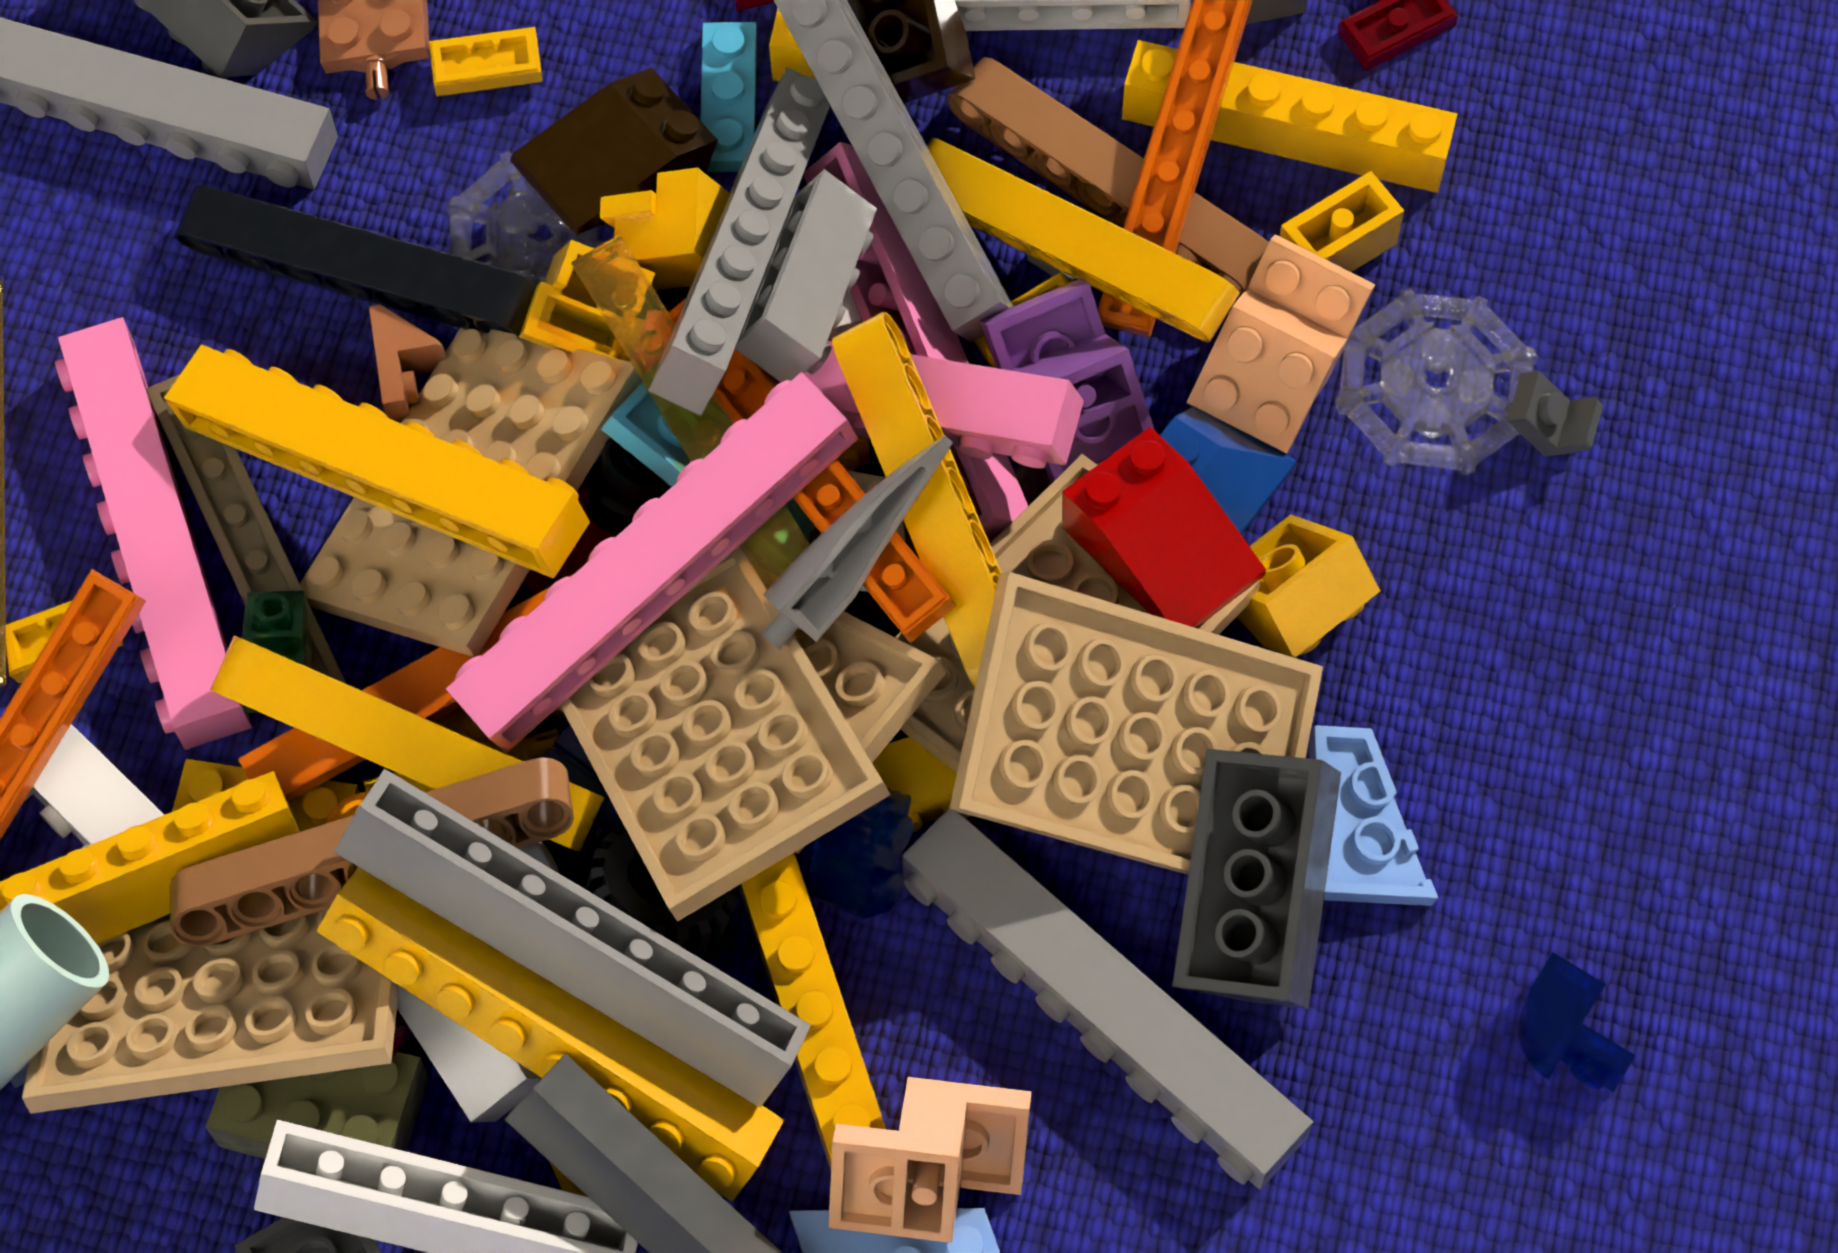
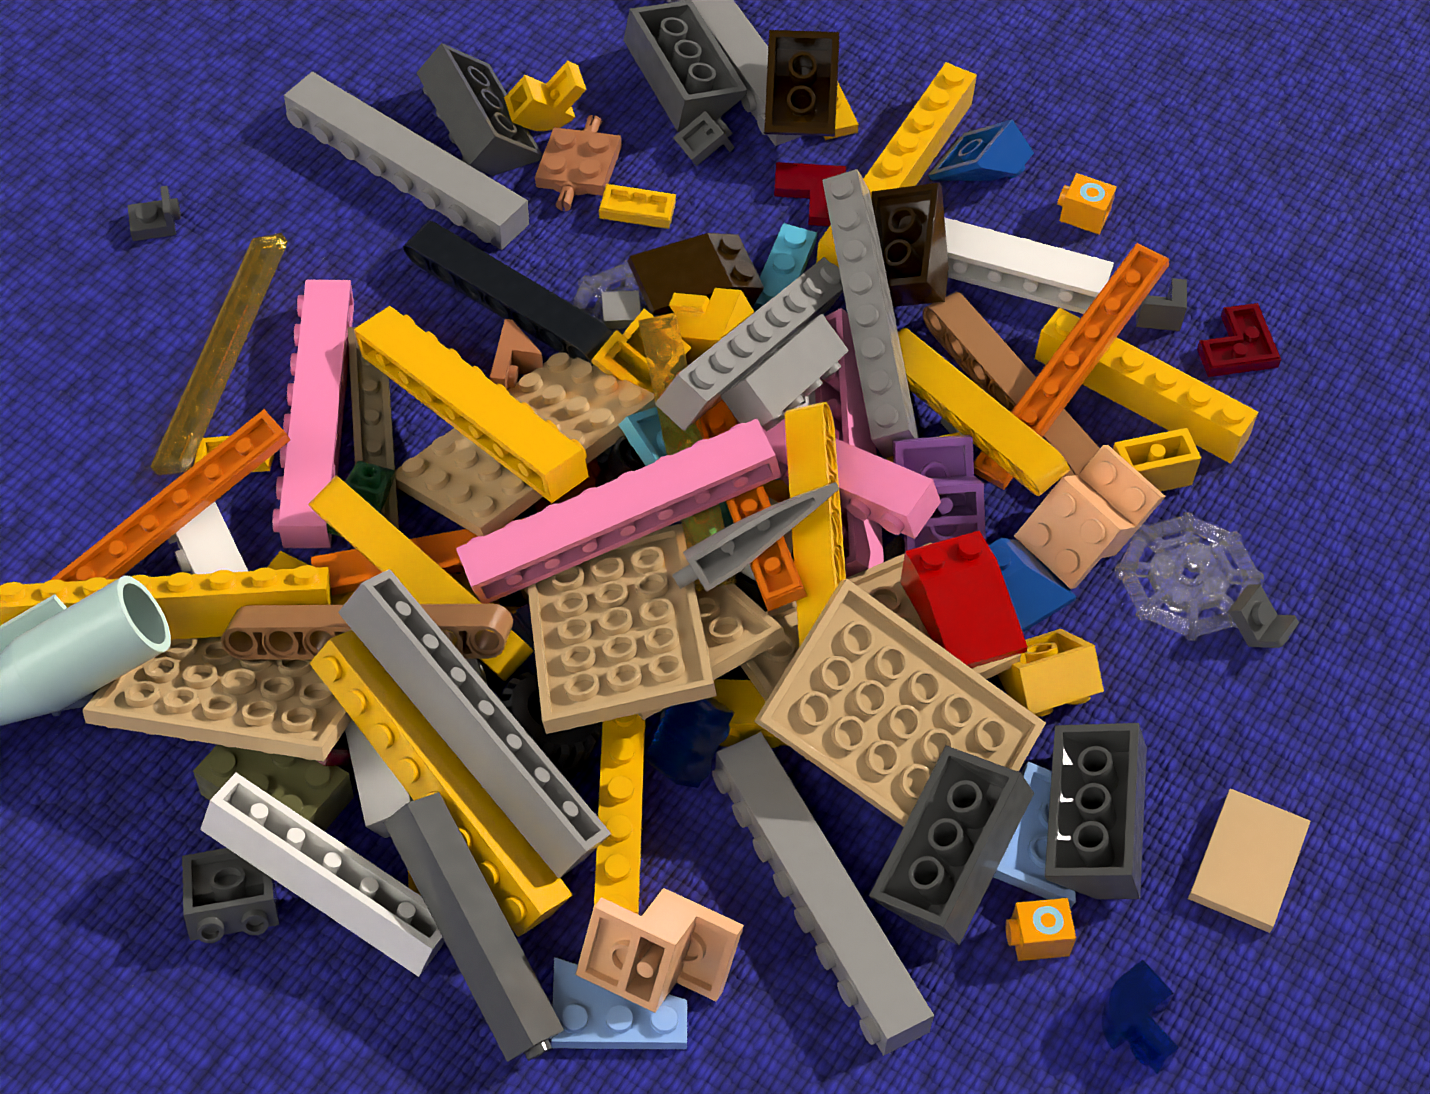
camera: 15 degrees right, 10 degrees down
none -> light grey tile [602,290,641,329]
none -> light orange brick [1005,898,1076,961]
none -> dark grey slope [1045,723,1147,899]
none -> tan tile [1188,788,1311,933]

